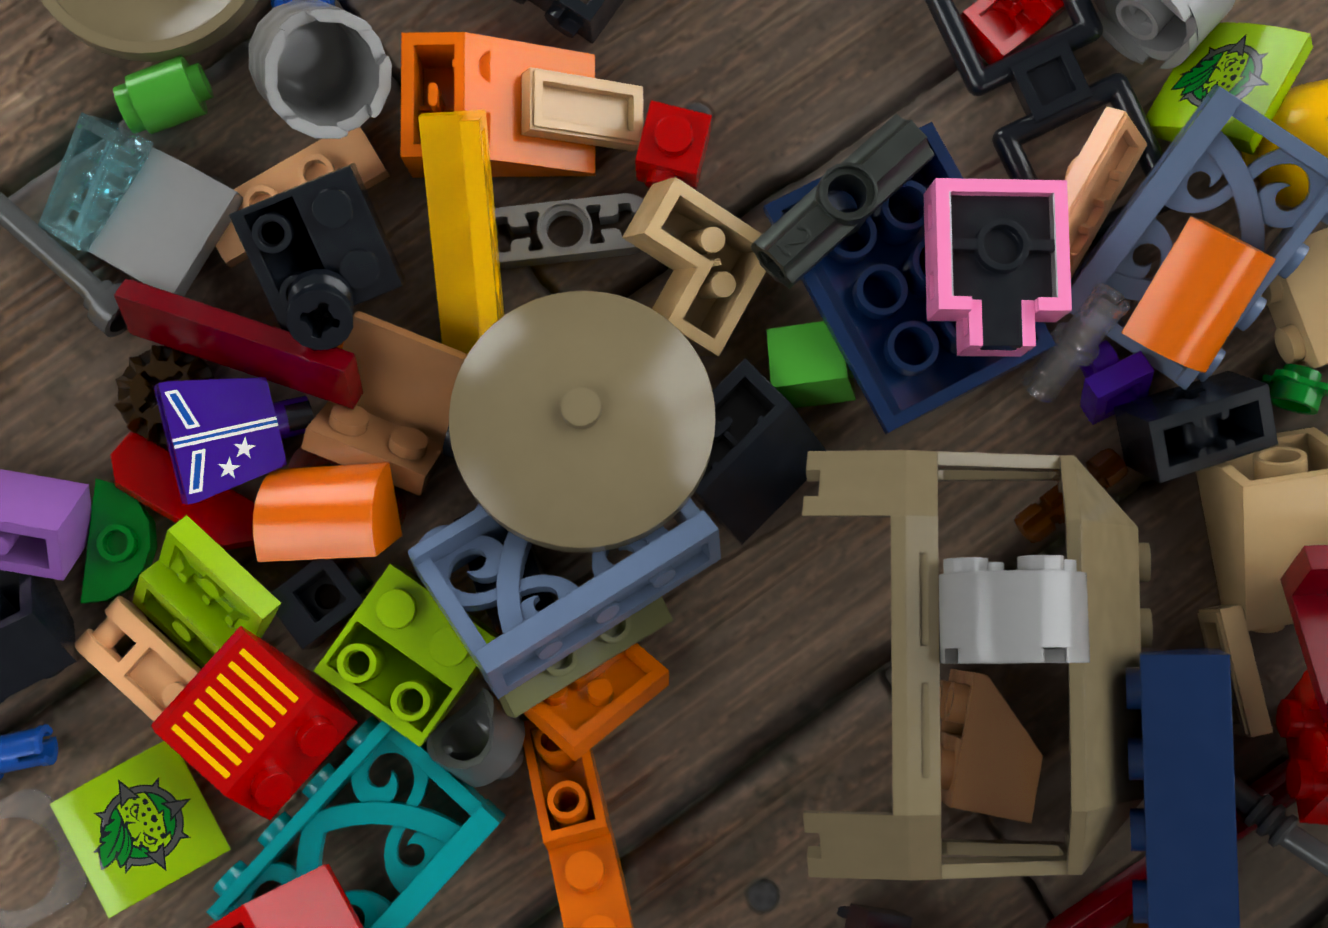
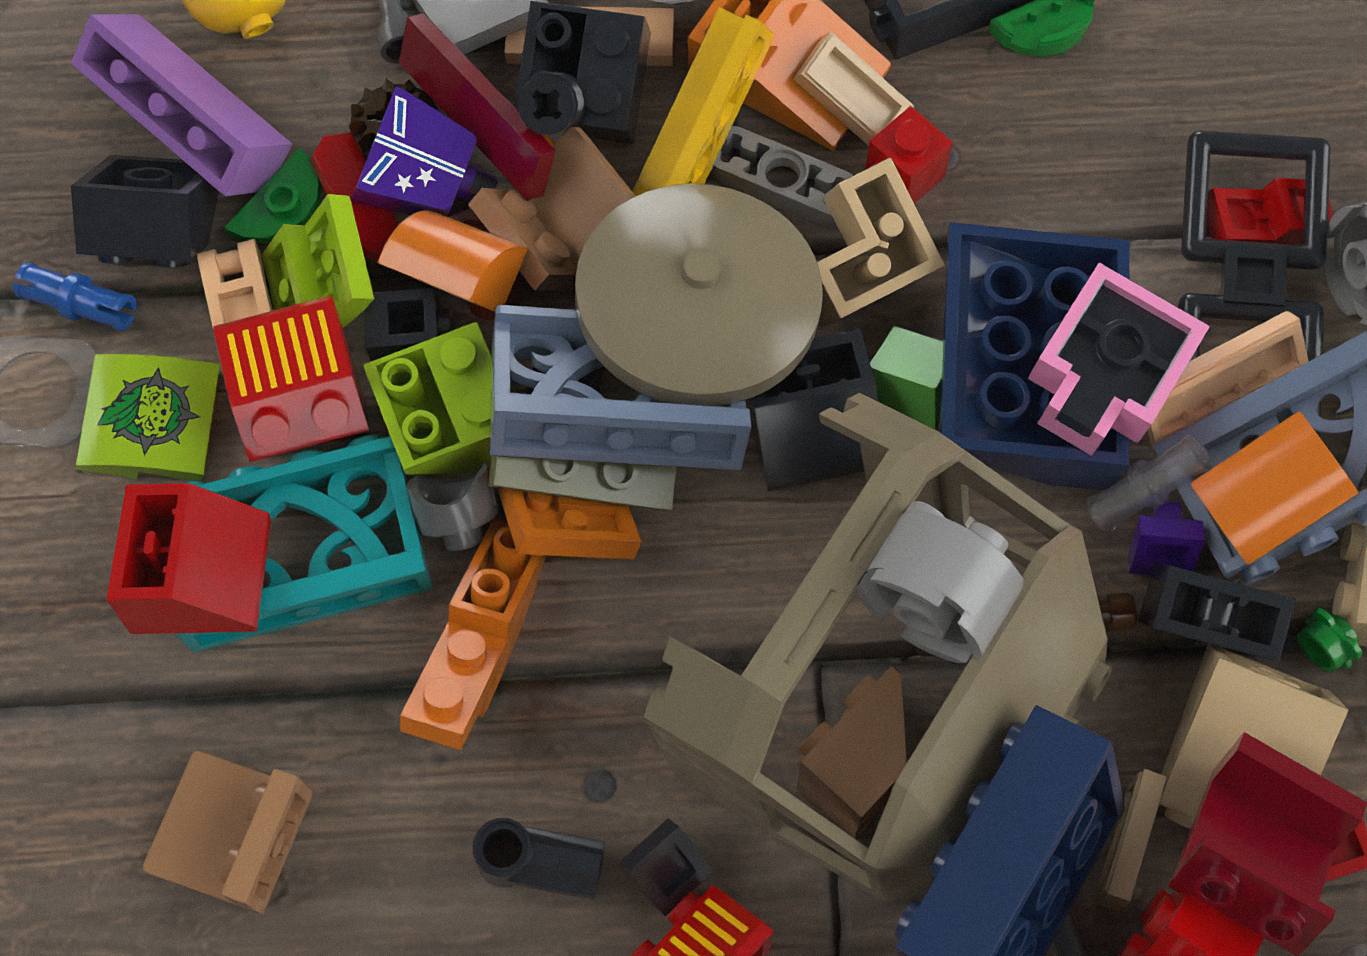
camera: 35 degrees right, 15 degrees down
pearl dark grey piece [751,114,934,289] -> none

